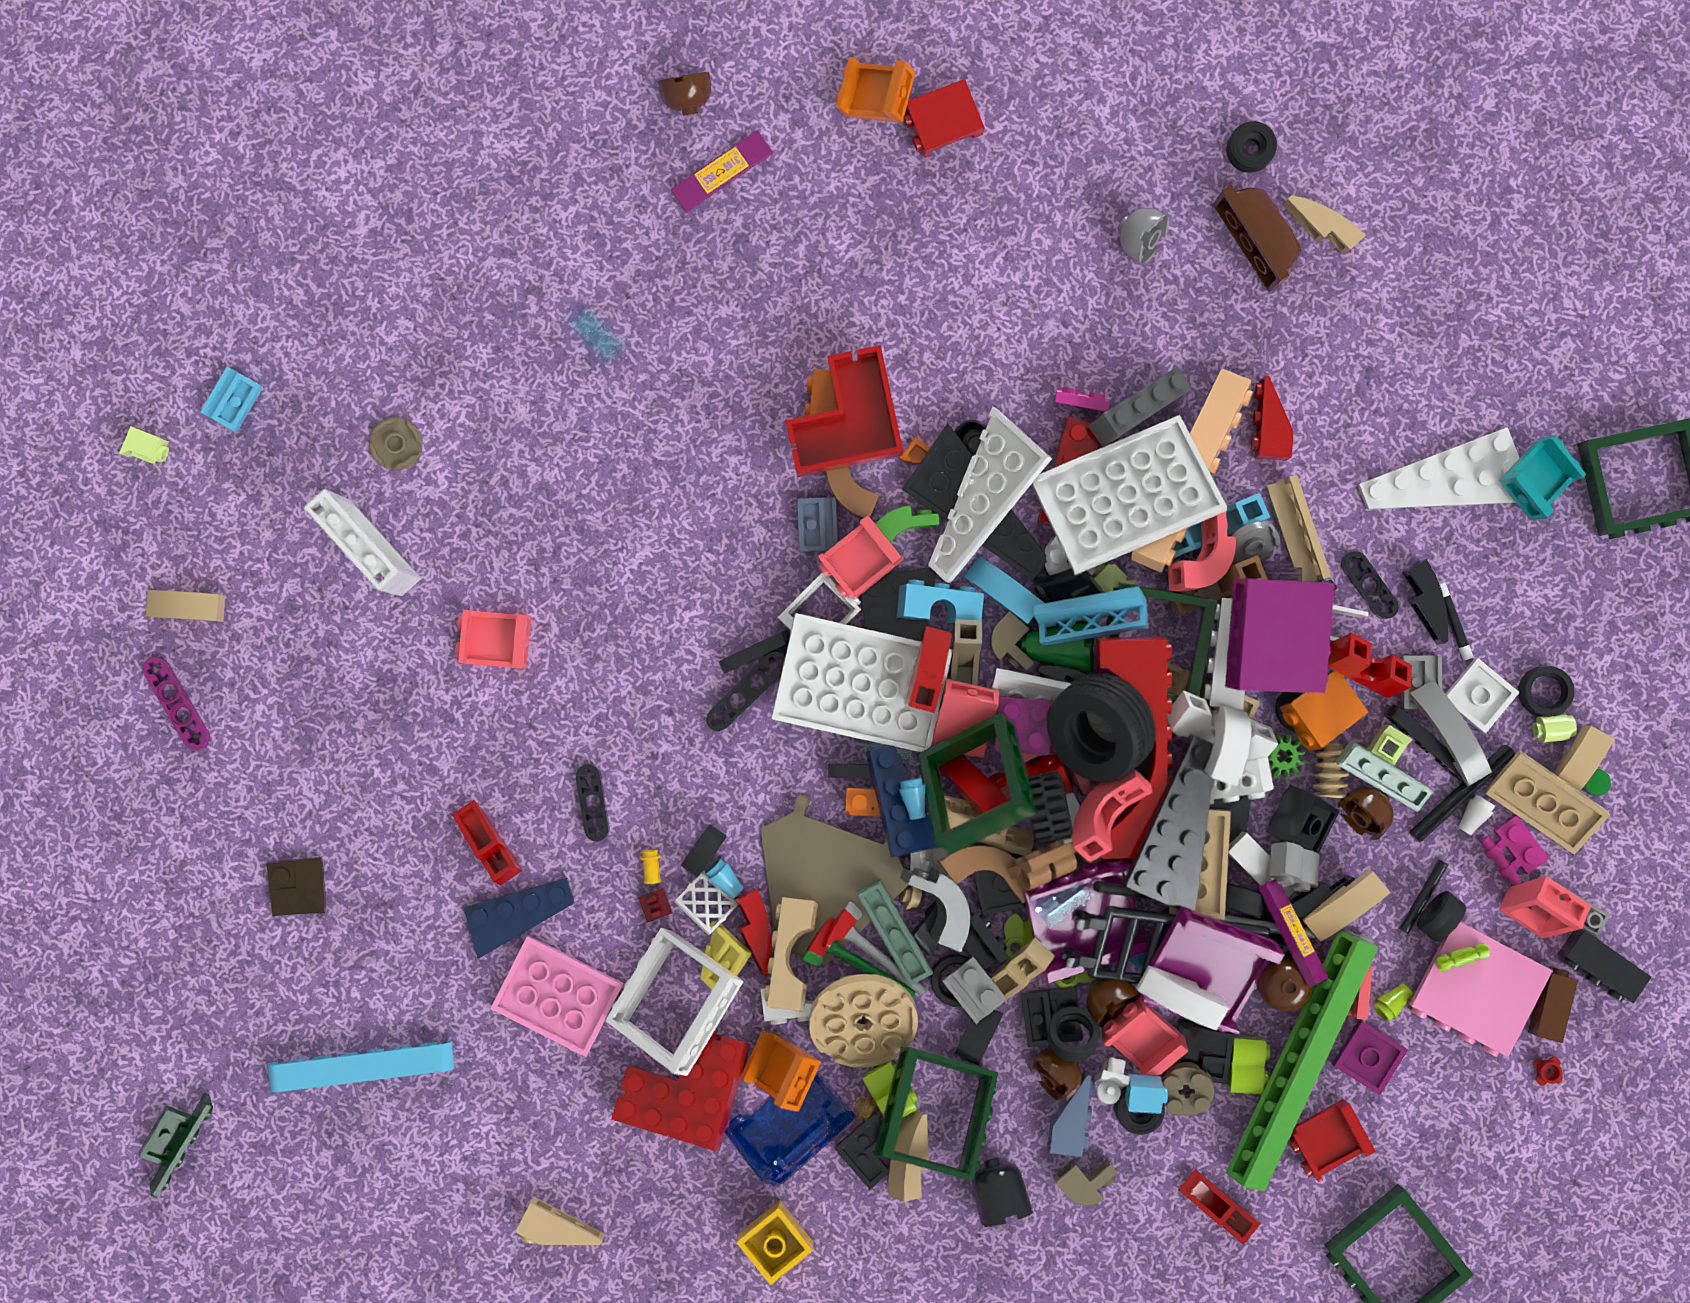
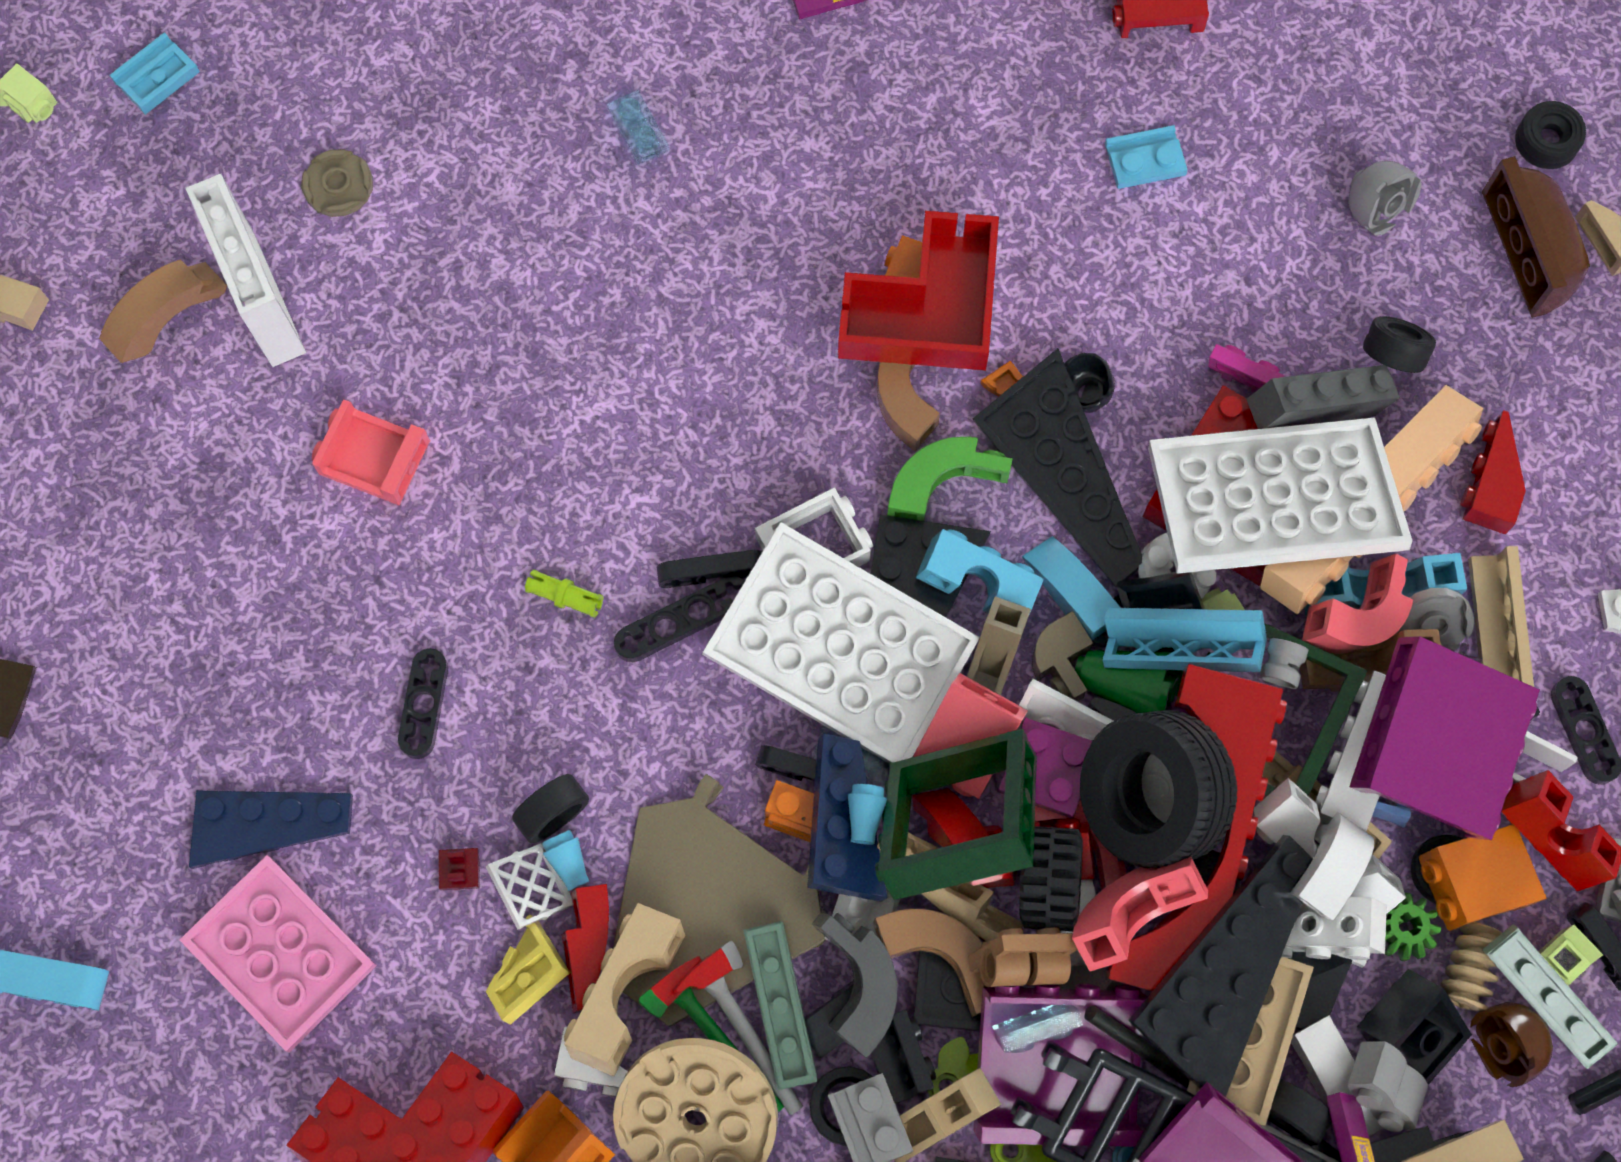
camera: 20 degrees right, 15 degrees down
red slope [452,800,523,886] -> none
white window [605,928,744,1076] -> none
yellow pin [639,850,661,884] -> none
sand blue plate [797,497,838,553] -> none
coral panel [817,515,904,600] -> none
tan plate [900,885,922,909] -> none
red slope [904,626,952,713] -> none
white wing [928,407,1052,583] -> none
none -> medium nougat arch [99,259,227,363]
none -> lime pin [525,569,604,618]
none -> medium azure plate [1105,125,1188,189]
none -> light grey wheel [1259,638,1309,689]
none -> black tyre [1363,316,1436,373]

